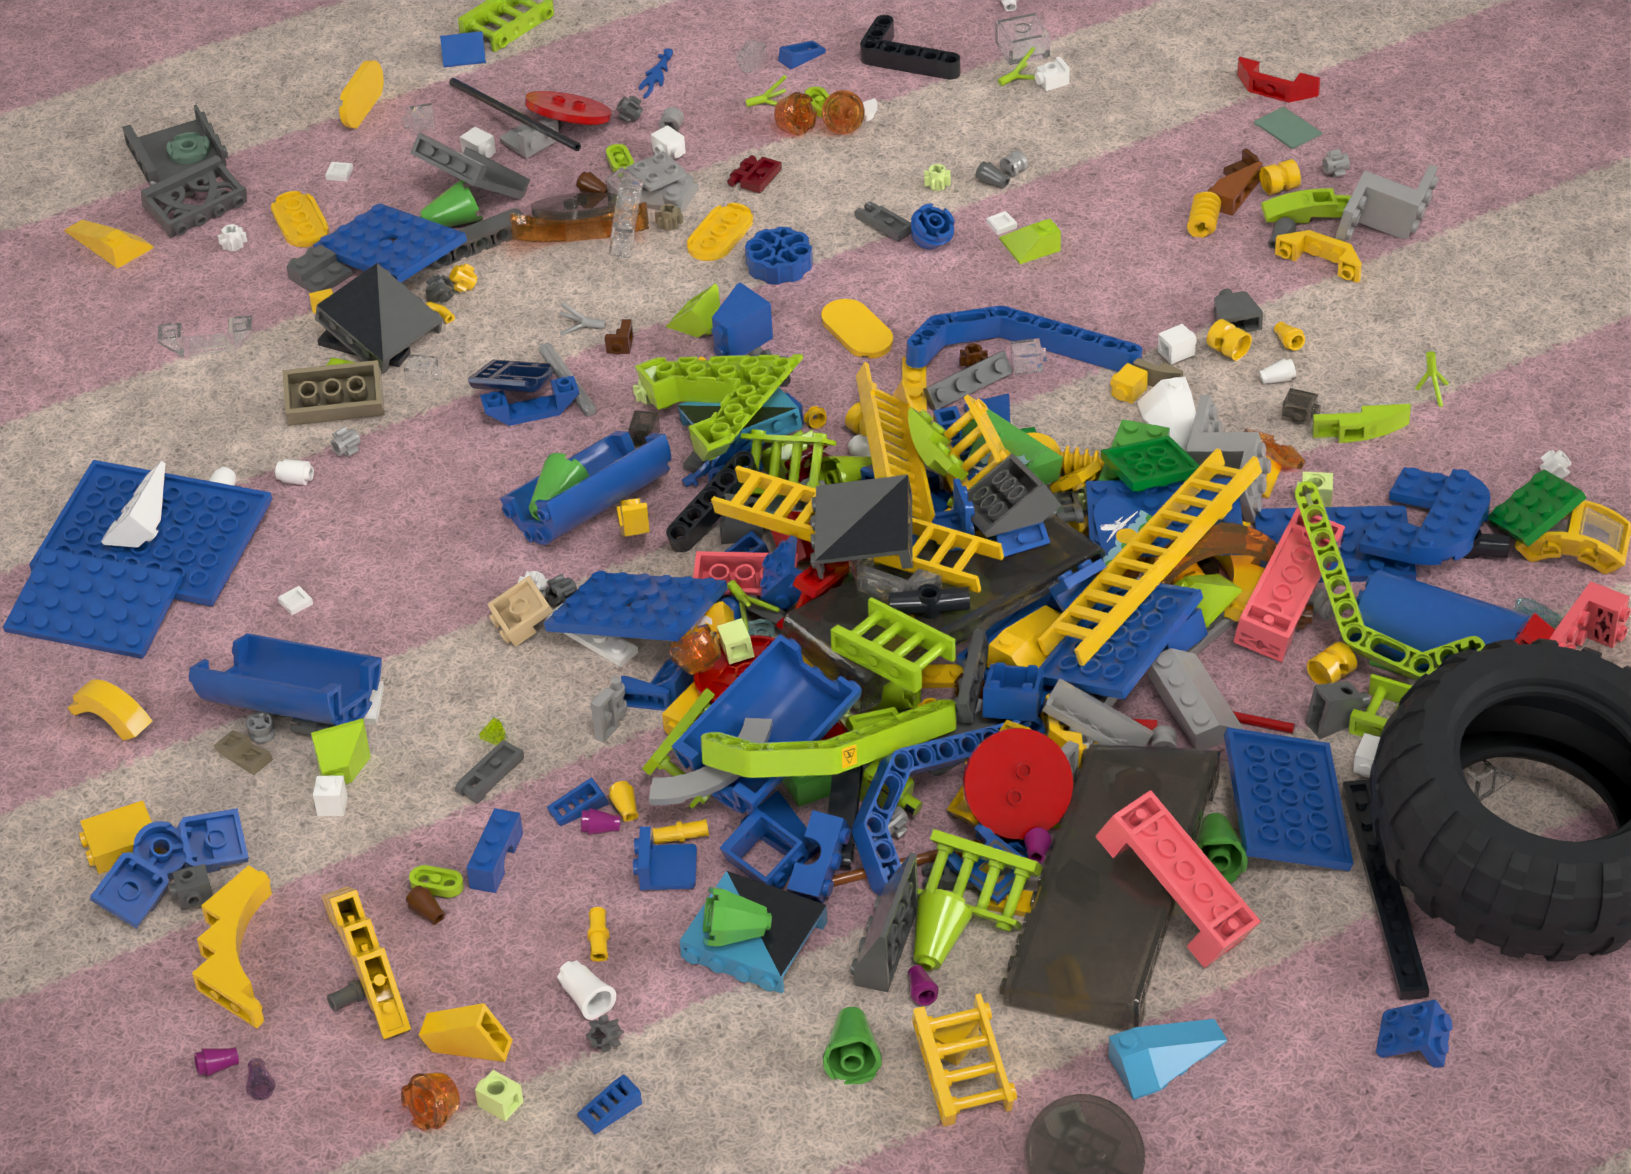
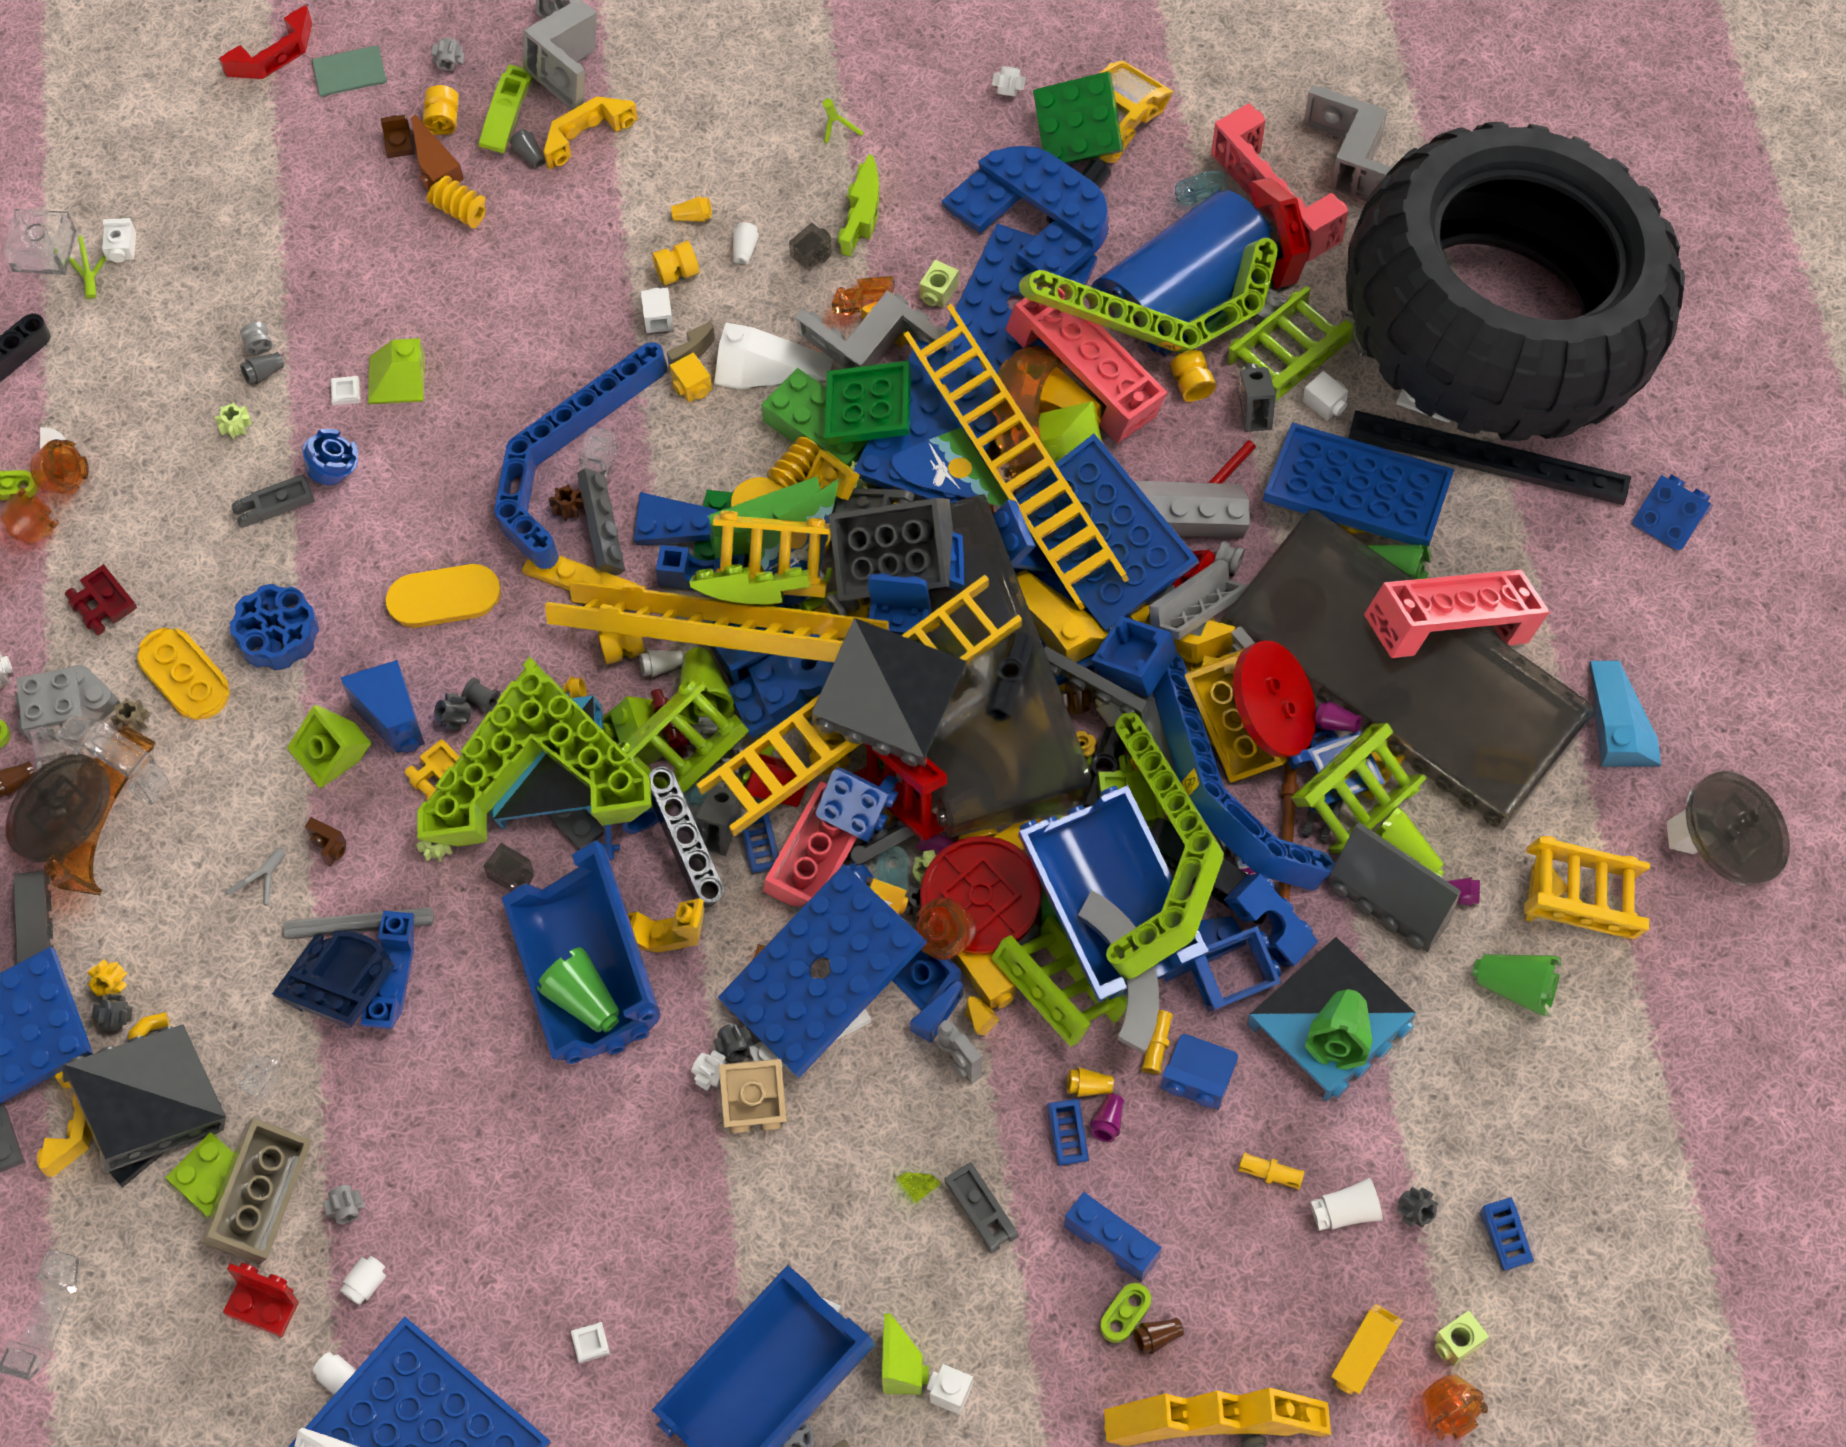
camera: 70 degrees left, 20 degrees up
yellowish green brick [717,618,755,665] -> none
lime plant [727,580,780,631] -> none
lime fence [831,597,956,693] -> none
dark grey torso [1213,288,1263,332] -> none
none -> red bracket [223,1263,299,1337]
none -> yellow slope [964,996,1000,1036]

